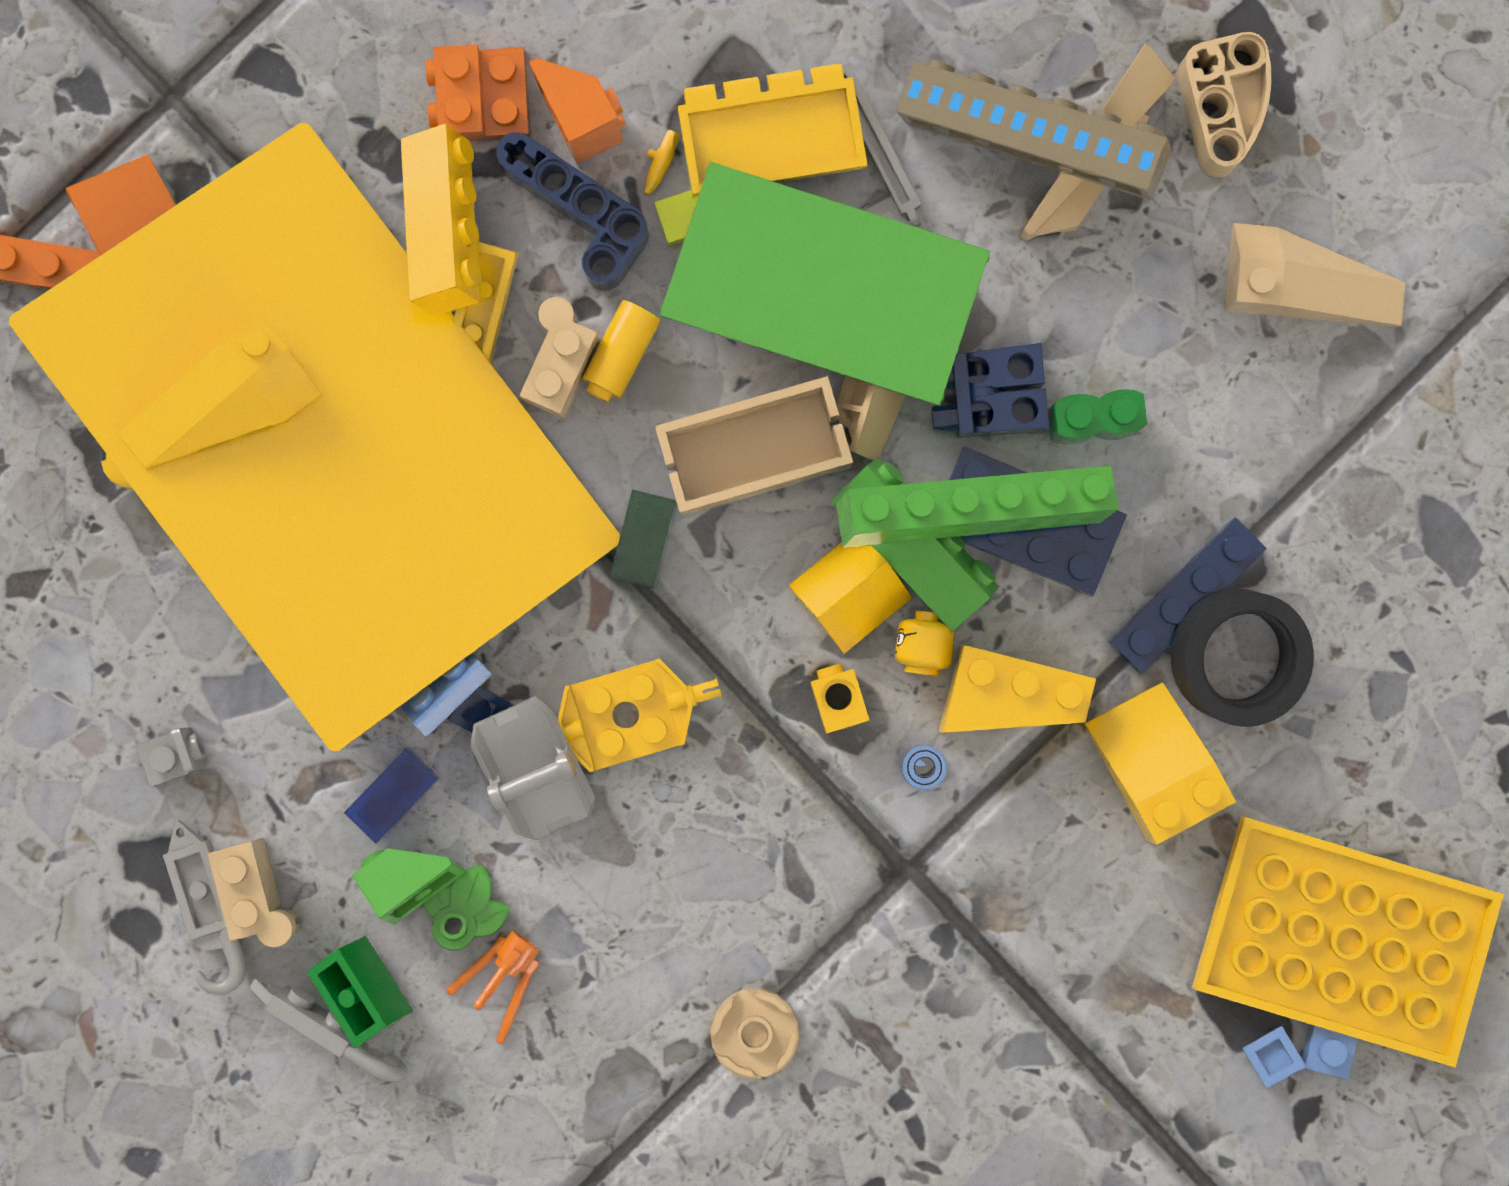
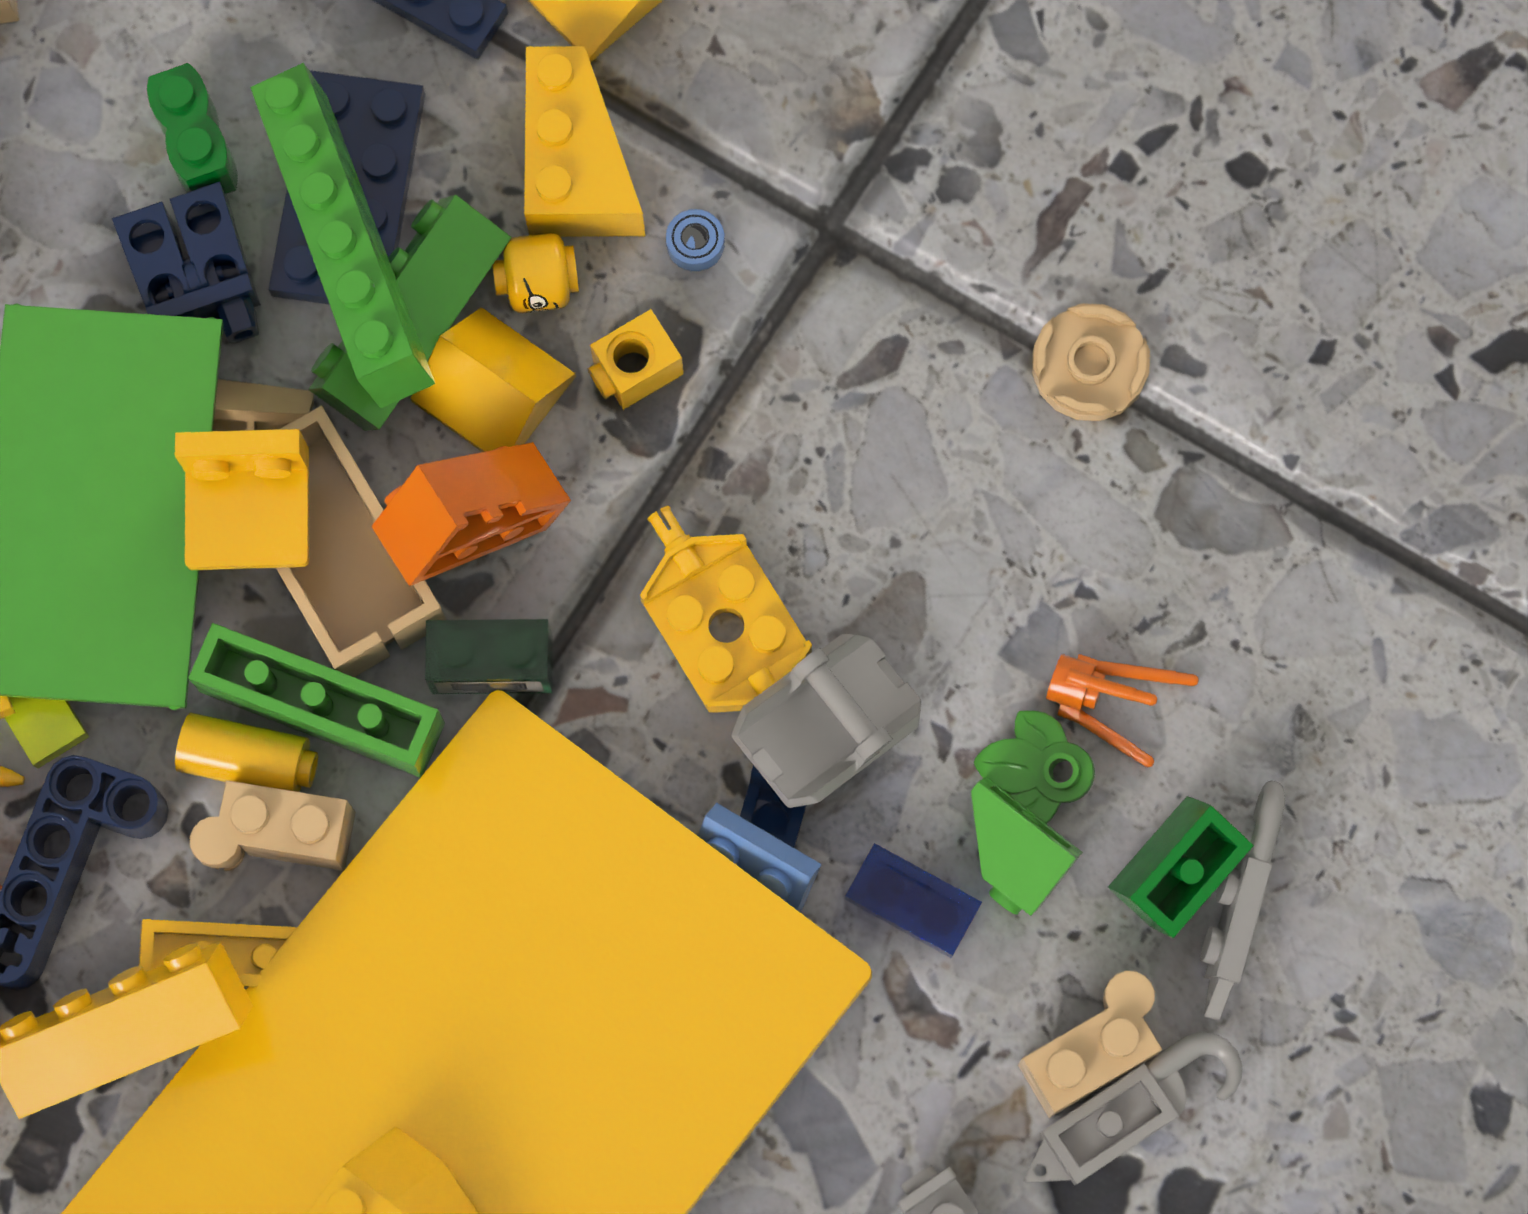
camera: 105 degrees left, 10 degrees down
none -> yellow bracket [175,429,309,570]
none -> bright green brick [188,623,445,778]
none -> orange wedge [371,442,571,586]

